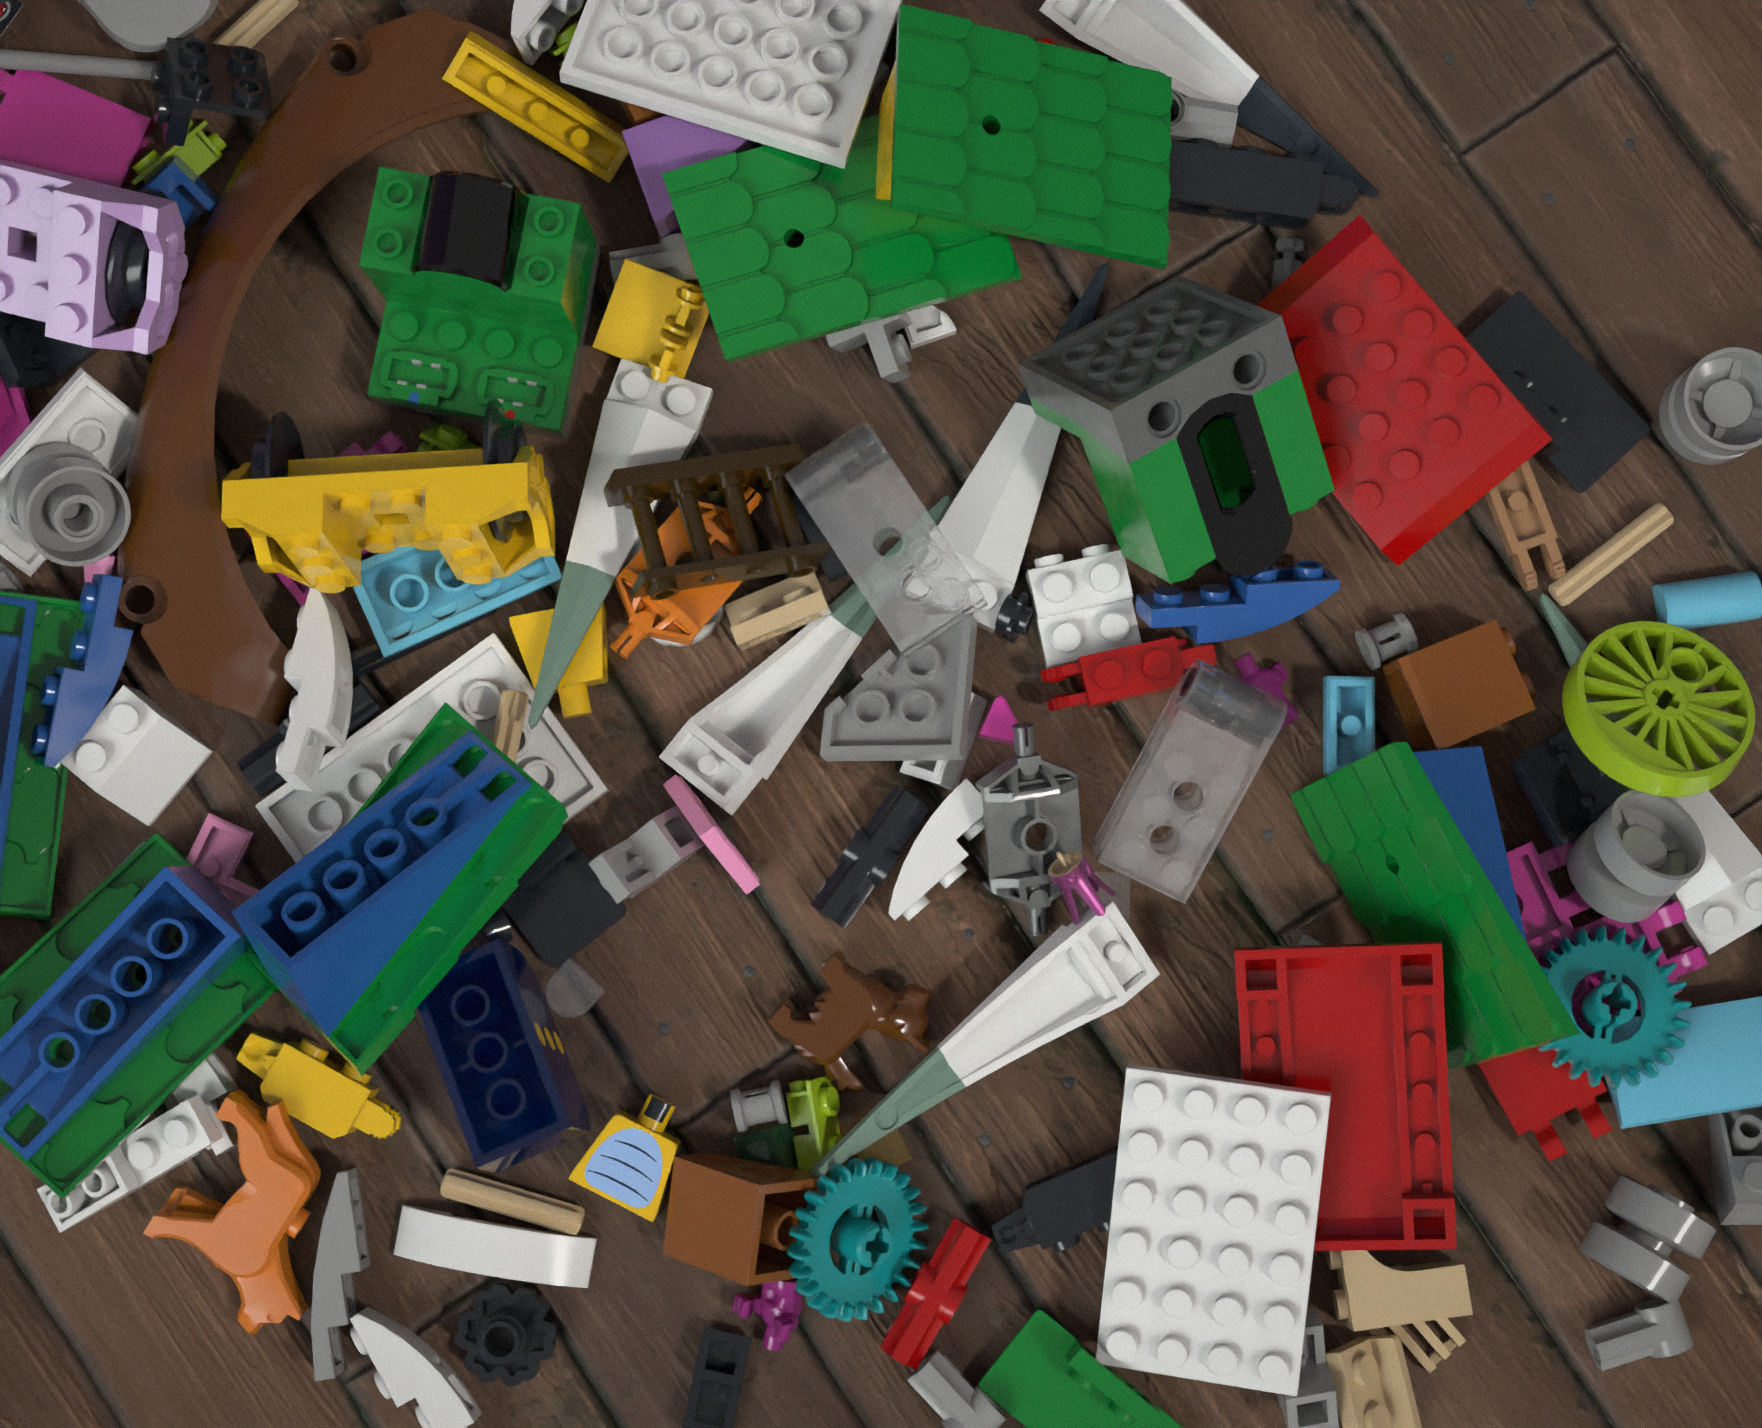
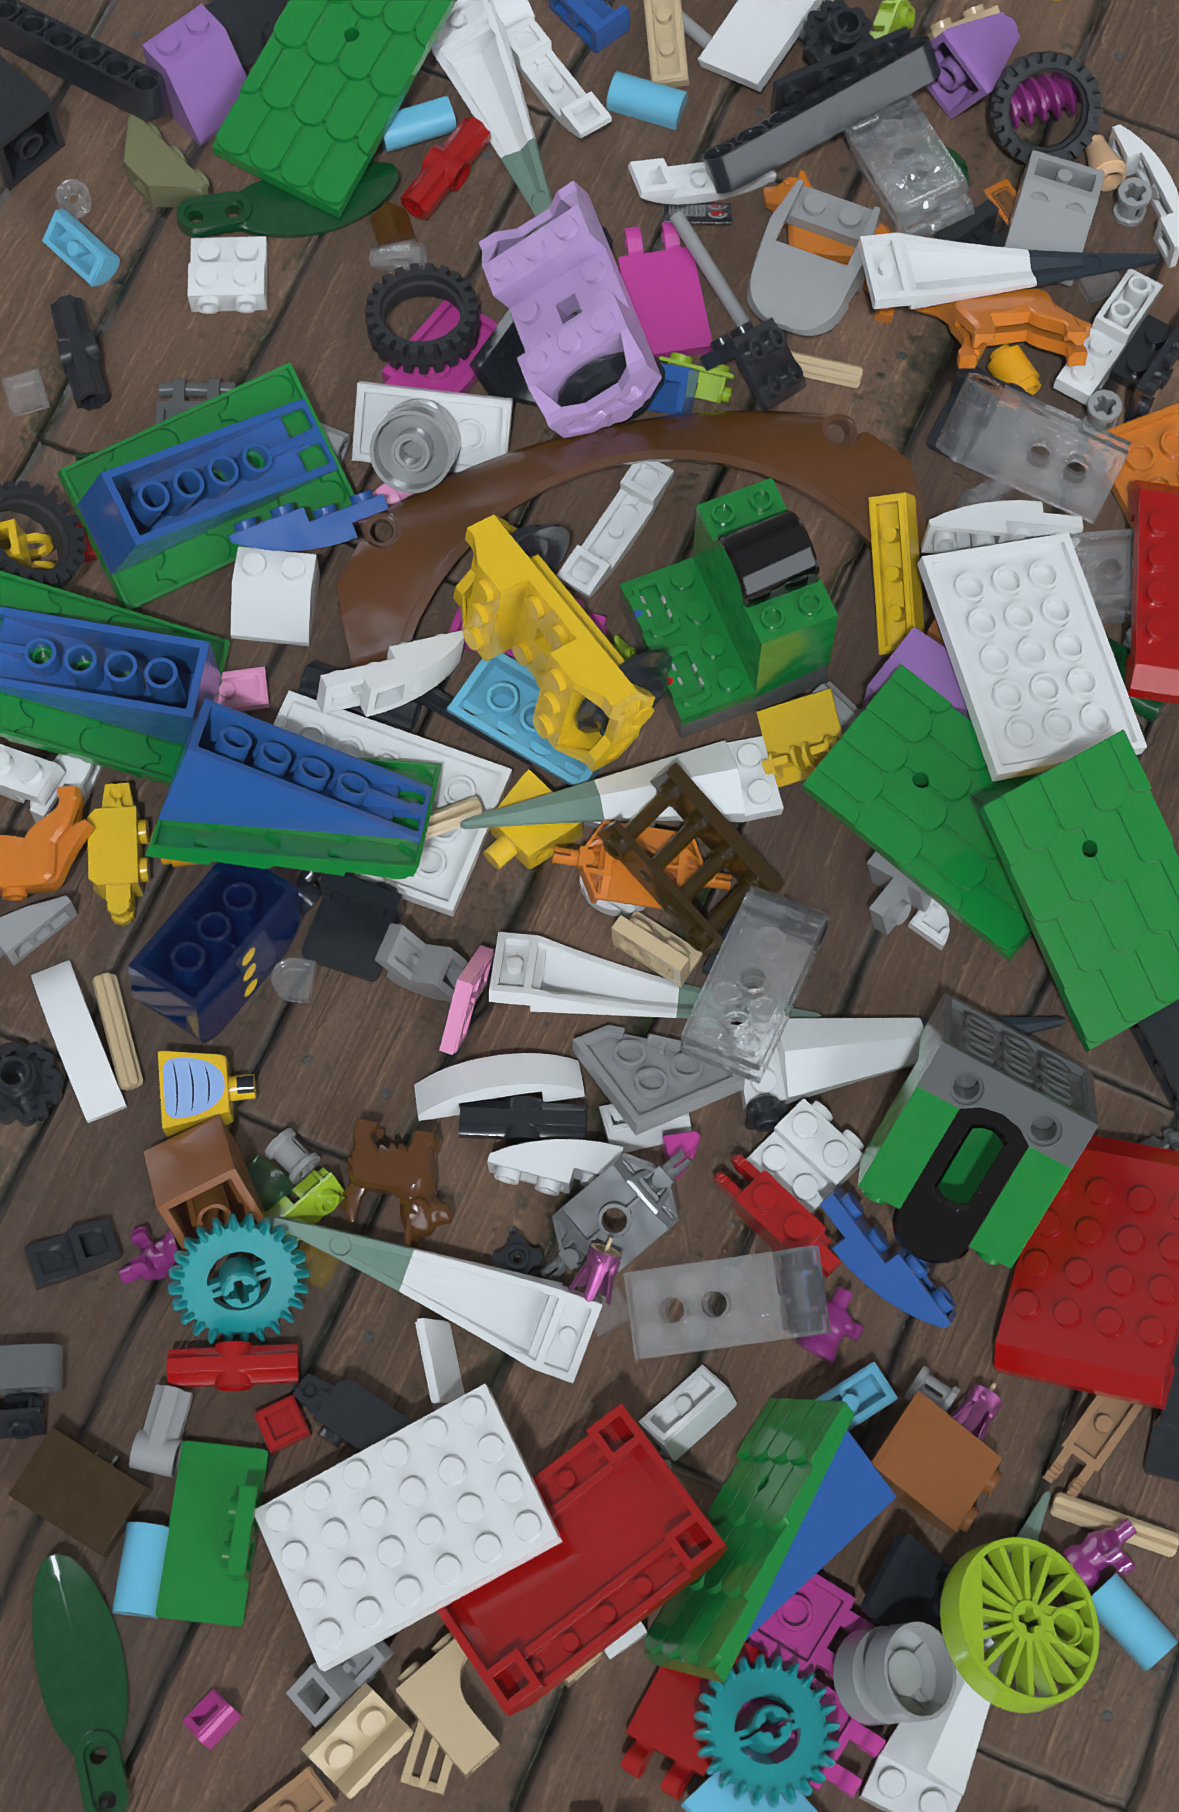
camera: 55 degrees right, 15 degrees down
none -> red tile [253,1395,311,1455]
none -> white slope [414,1053,585,1121]
none -> white slope [415,1318,465,1410]
none -> black plate [492,1234,543,1275]
none -> white slope [556,462,674,598]
none -> white slope [639,1365,737,1461]
none -> flat silver piece [950,1383,1003,1443]
none -> magenta piece [1063,1518,1138,1588]

